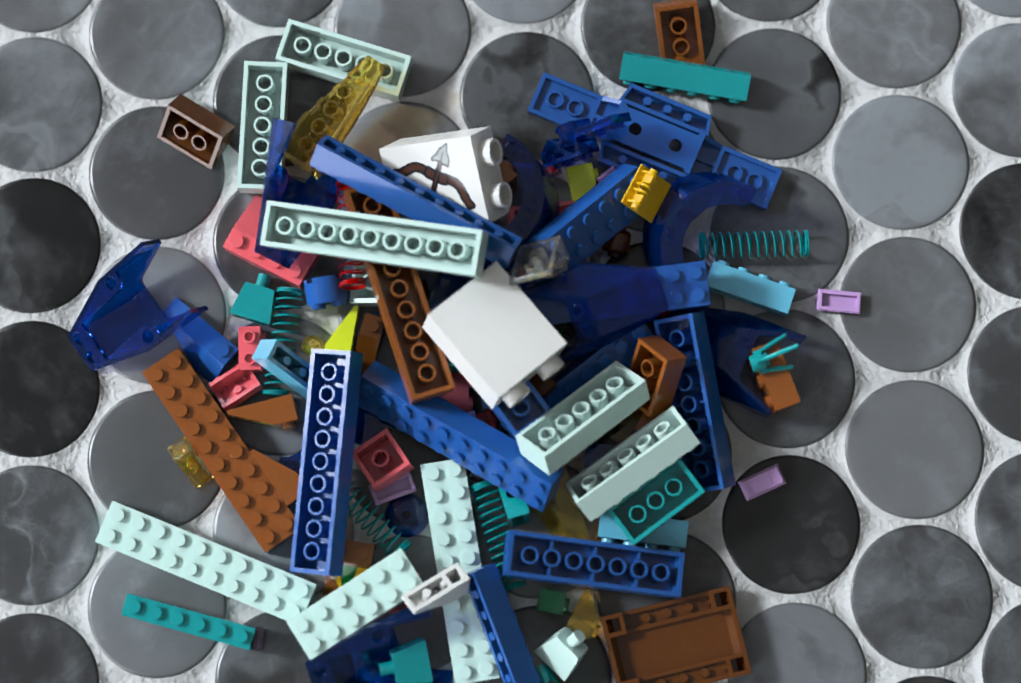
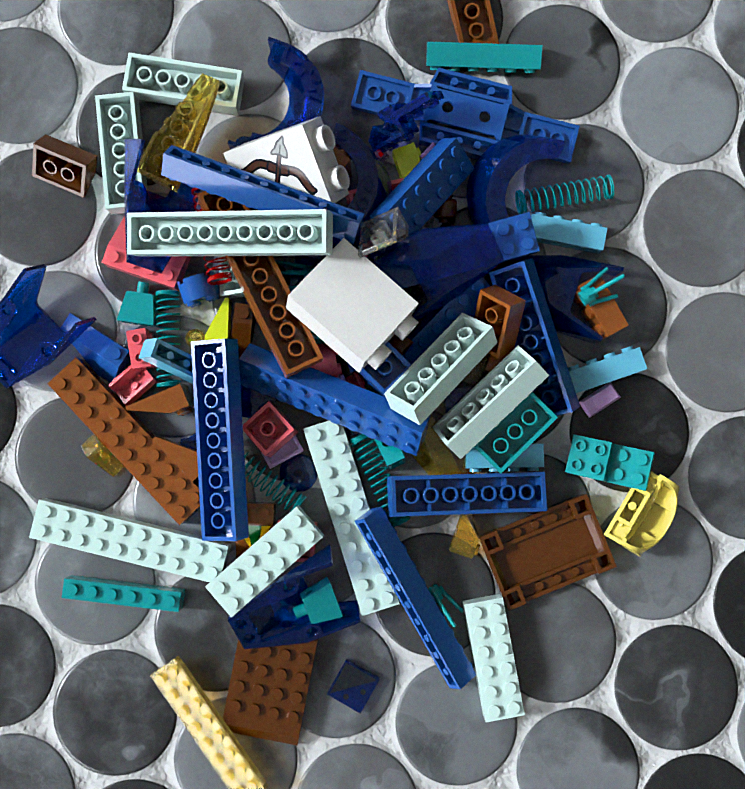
camera: 10 degrees left, 5 degrees up
clear purple tile [252,627,267,651] -> none
white slope [401,563,470,615] -> none
light aqua torso [534,627,588,681] -> none
clear green slope [536,588,570,616] -> none
yellow hinge [621,164,671,223] -> none
lavender tile [816,289,862,314] -> none
none -> clear blue windscreen [227,37,324,150]
none -> teal plant [275,260,315,291]
none -> teal piece [565,434,655,491]
none -> medium azure brick [568,346,648,393]
none -> light yellow piece [604,472,680,557]

